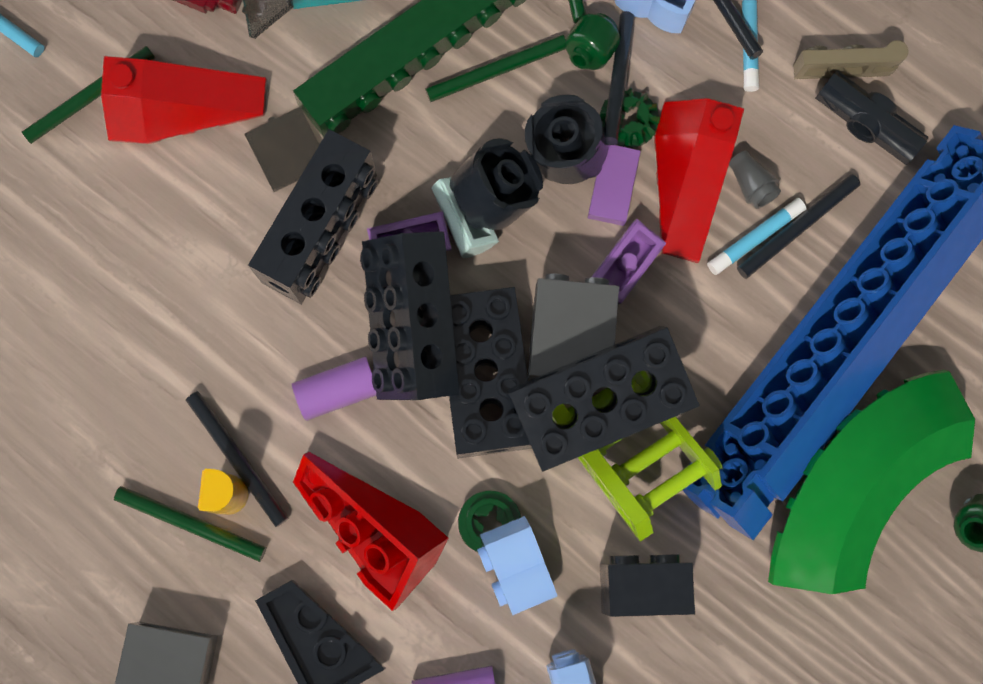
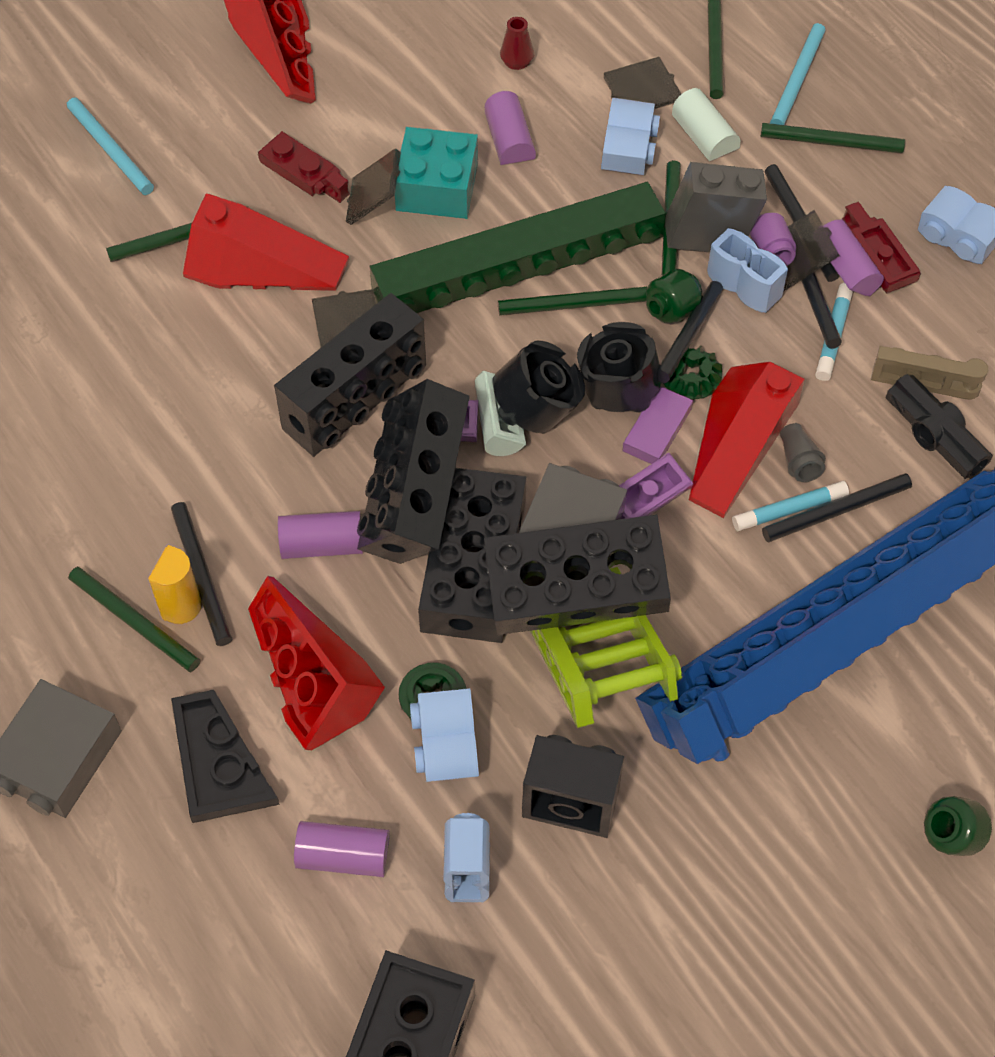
camera: 20 degrees right, 20 degrees down
green brick [768,369,975,594] -> none

